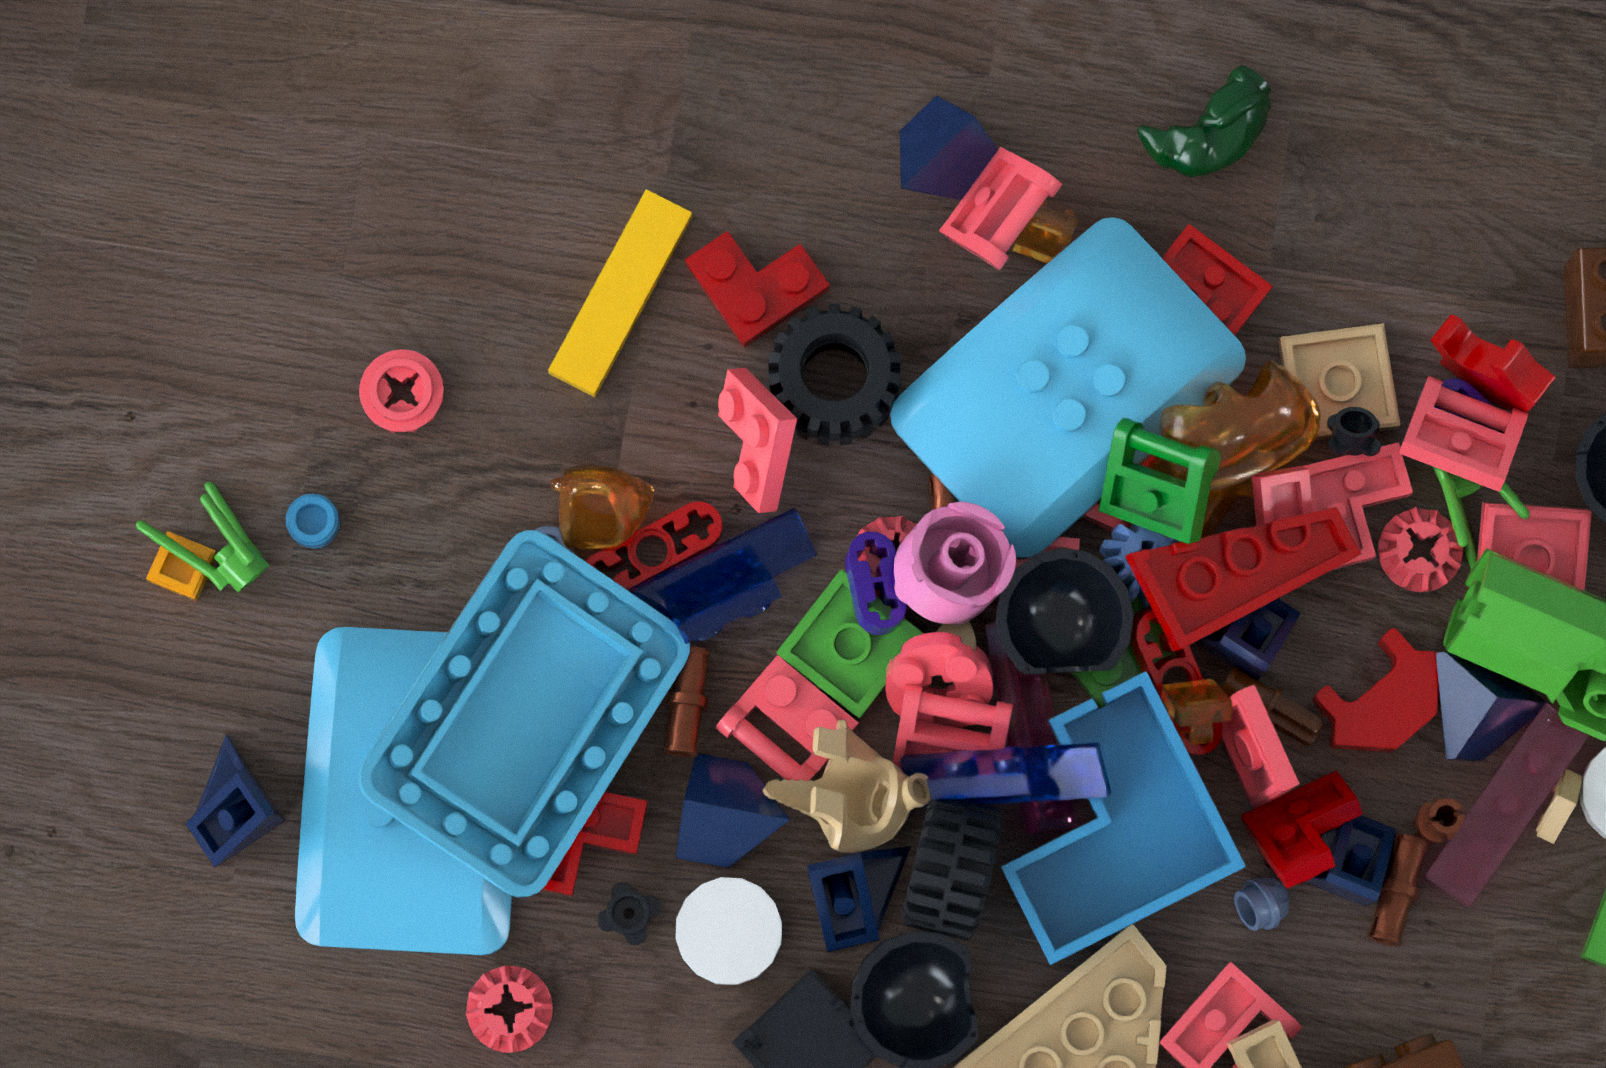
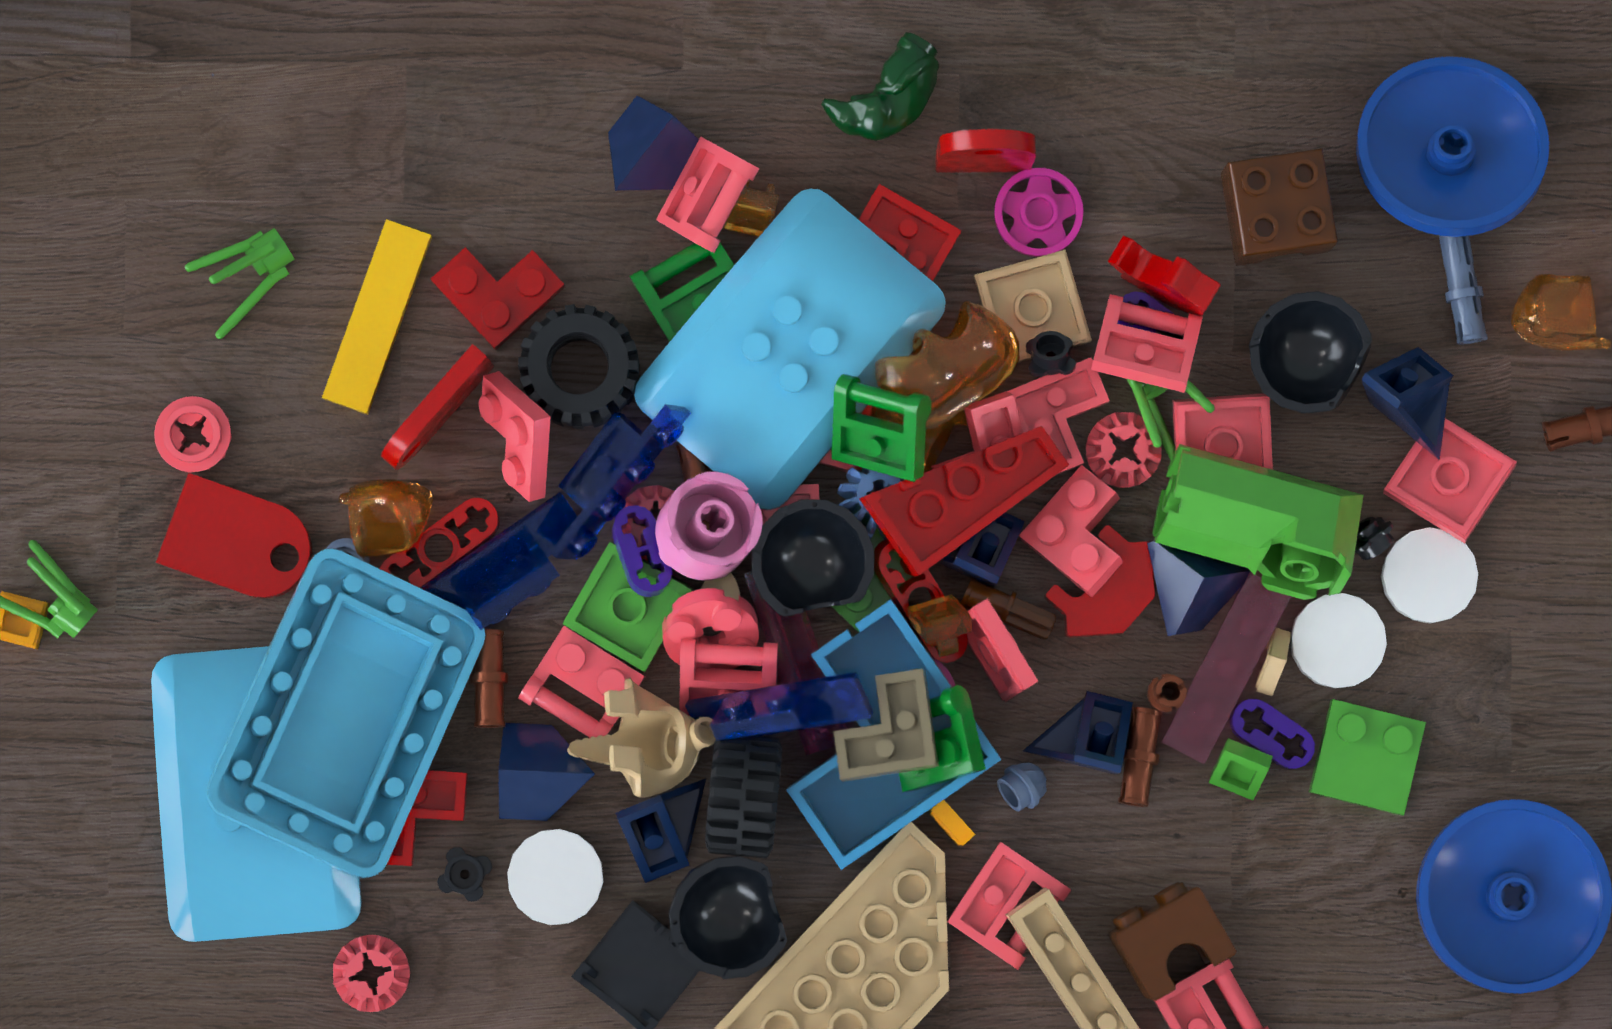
camera: 15 degrees left, 5 degrees up
dark blue slope [185,734,285,867] -> none
dark azure tile [285,494,341,549] -> none
red plate [1240,771,1363,889] -> none
none -> red tile [156,473,312,598]
none -> bright green plant [185,228,295,339]
none -> red tile [381,344,494,470]
none -> clear blue bracket [550,404,691,560]
none -> green plate [629,237,734,342]
none -> dark tan plate [834,668,939,782]
none -> green plate [880,685,986,792]
none -> light orange tile [929,800,976,846]
none -> red tile [935,129,1036,172]
none -> dark pink wheel [994,168,1083,257]
none -> coral plate [1019,465,1123,598]
none -> bright green plate [1209,738,1273,800]
none -> dark purple beam [1230,699,1315,769]

